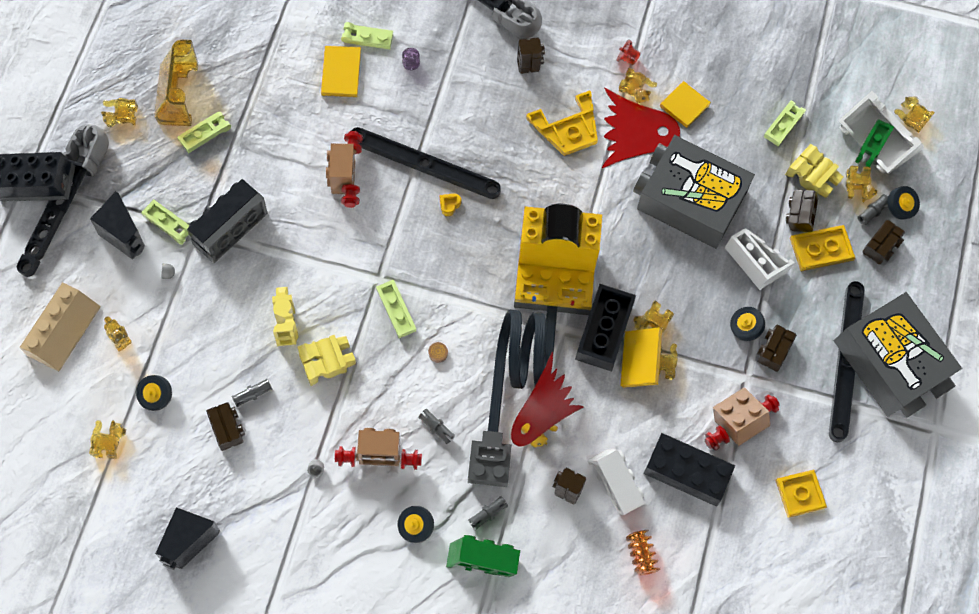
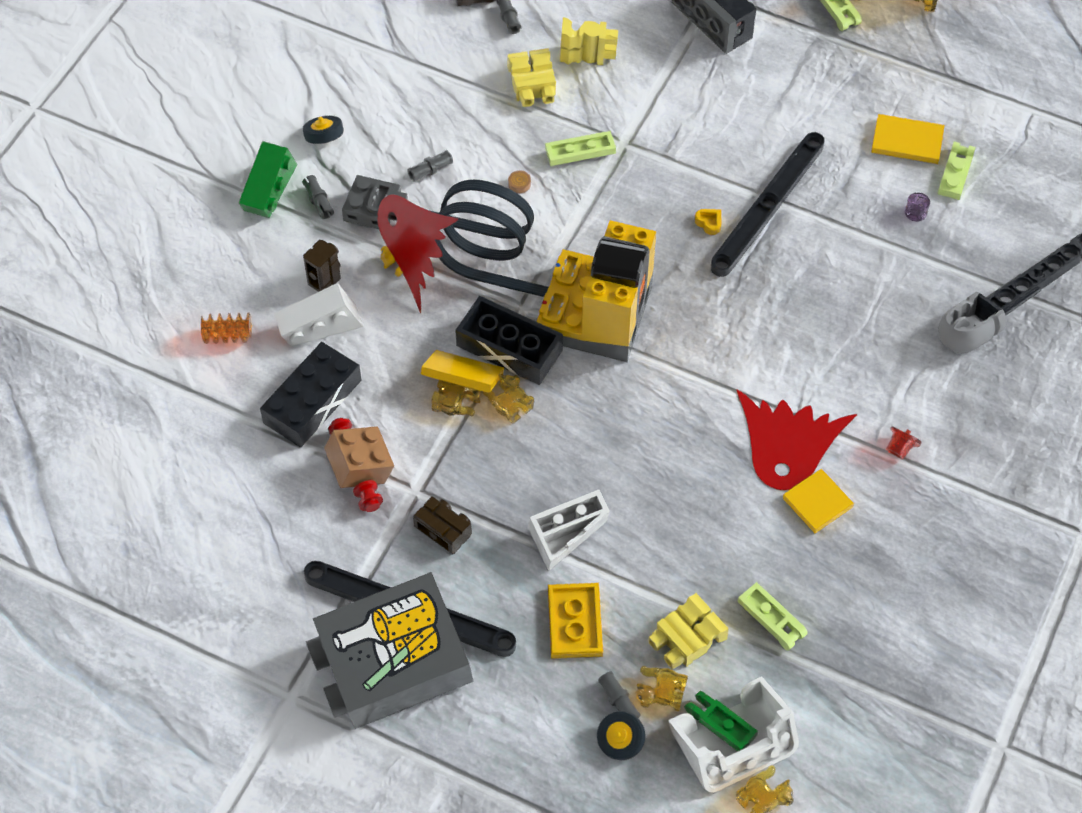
camera: 105 degrees right, 10 degrees down
light grey hinge [307,459,324,477] -> none
medium nougat brick [326,131,363,208] -> none
medium nougat brick [334,428,422,470] -> none
dark brown brick [517,37,545,74] -> none
yellow wing [526,90,598,156] -> none
clear yellow animal [619,68,657,103] -> none
dark grey brick [633,135,755,249] -> none
black wheel [730,307,766,341] -> none
yellow tile [775,470,827,518] -> none
brick [786,190,819,232] -> none
dark brown brick [862,220,905,265] -> none

